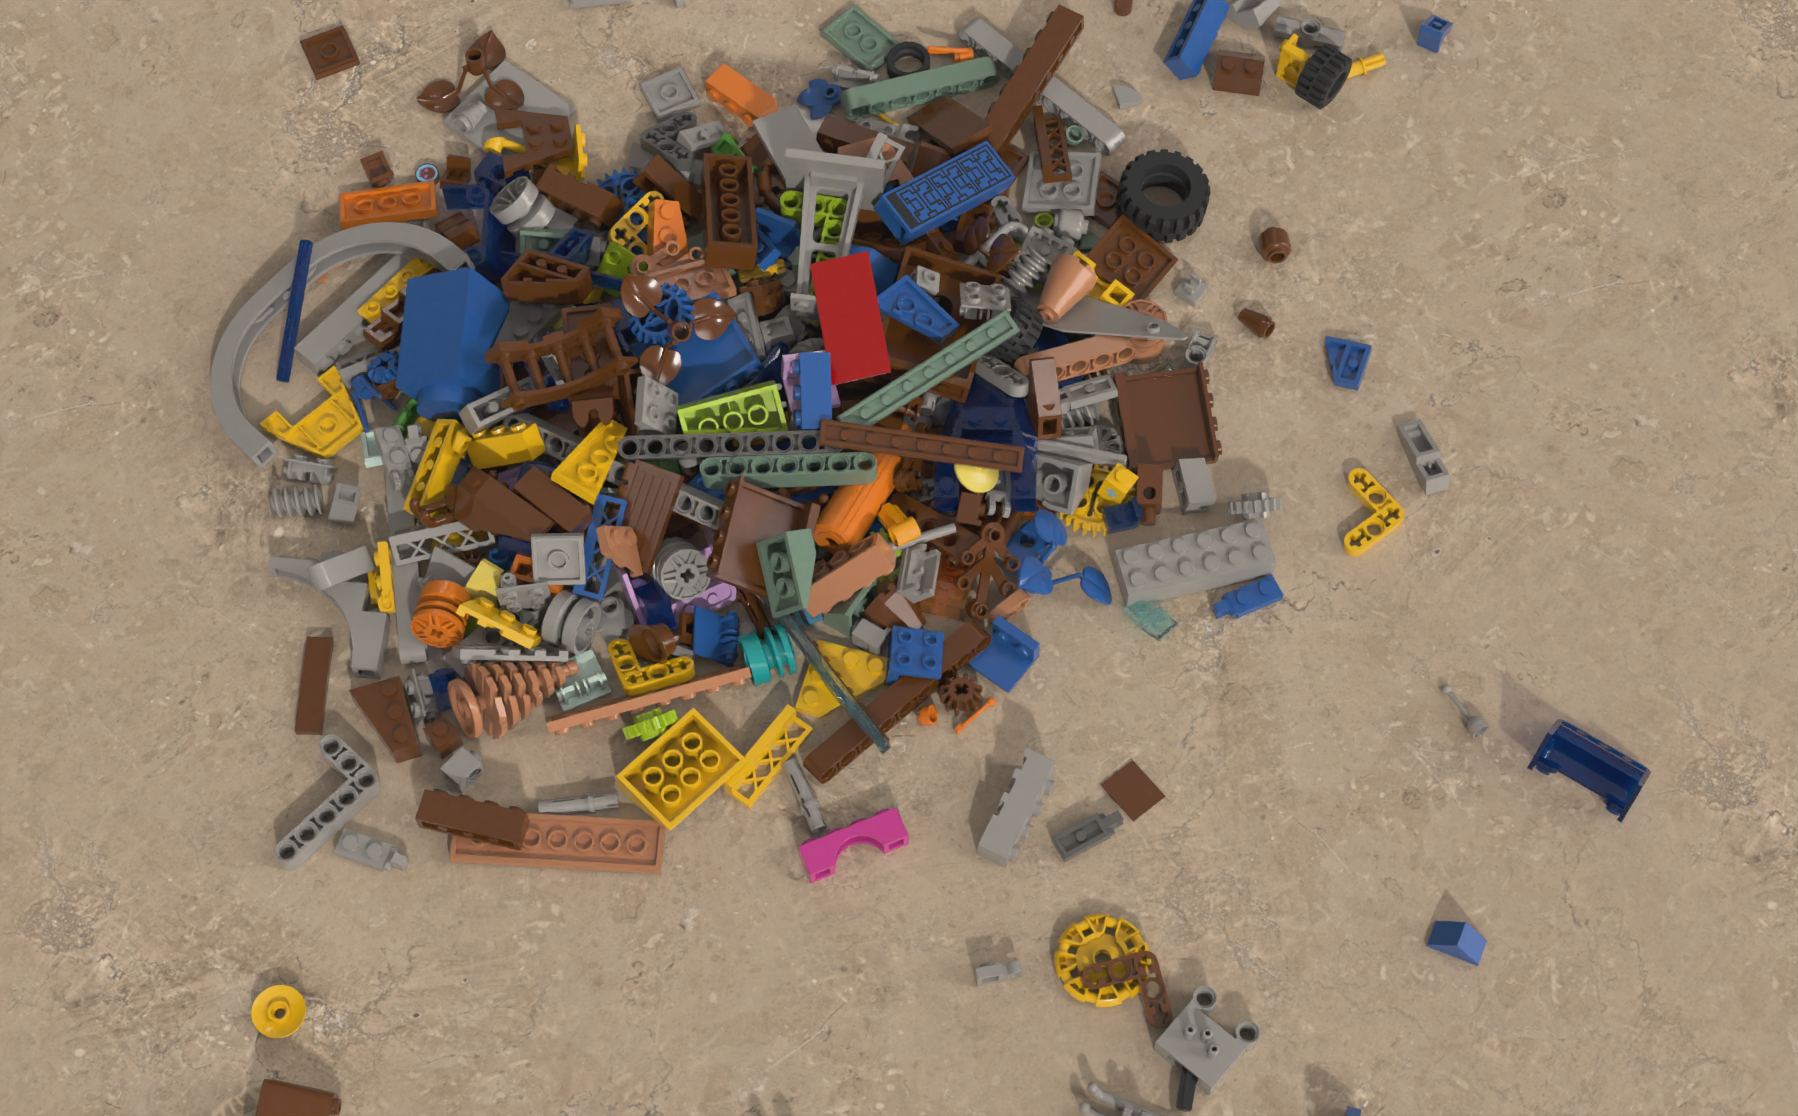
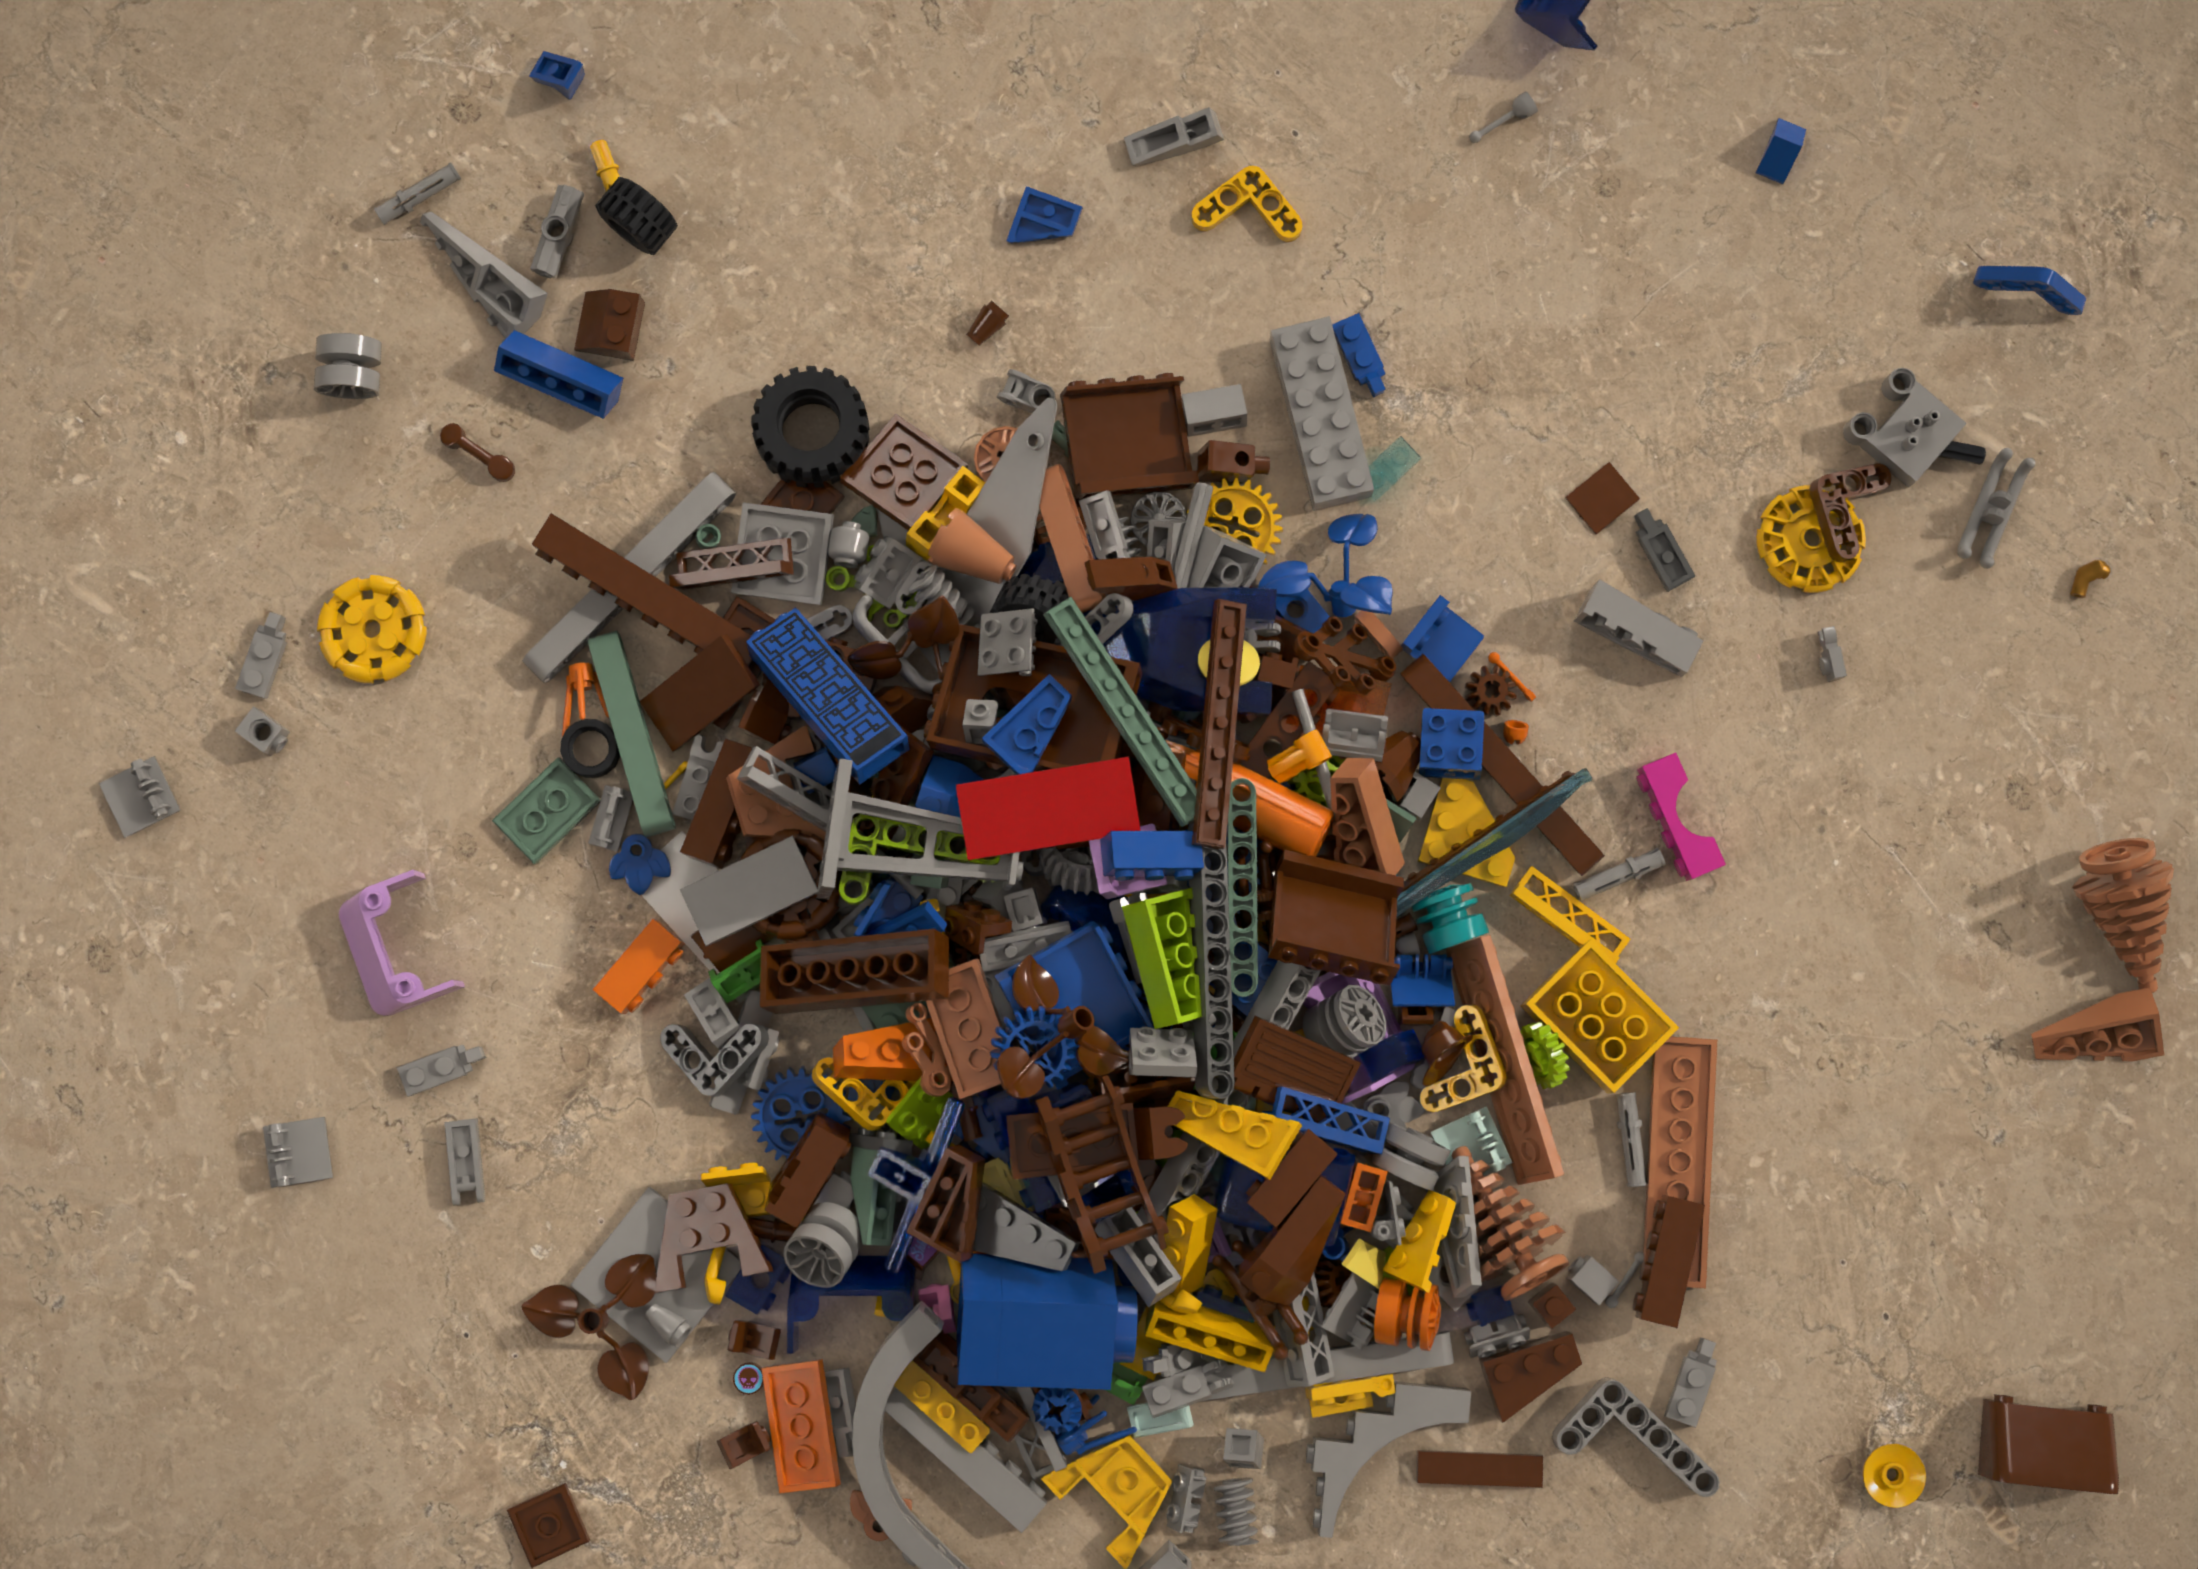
camera: 90 degrees left, 20 degrees up
clear blue axle [276,239,313,383] -> none
light grey beam [307,545,377,592] -> none
reddish brown brick [434,212,481,251] -> none
light grey tile [531,533,586,585] -> none
nougat wing [596,525,643,577] -> none
reddish brown brick [632,154,702,230] -> none
light grey tile [639,67,701,123] -> none
sand green slope [756,528,816,618] -> none
yellow brick [1097,463,1139,508] -> none
clear blue bracket [1101,497,1143,534] -> none
light grey tile [1112,85,1142,109] -> none
light grey tile [1175,274,1209,307] -> none
light grey gear [1228,492,1283,520] -> none
reddish brown head [1258,227,1291,264] -> none
yellow bracket [1276,34,1311,88] -> none

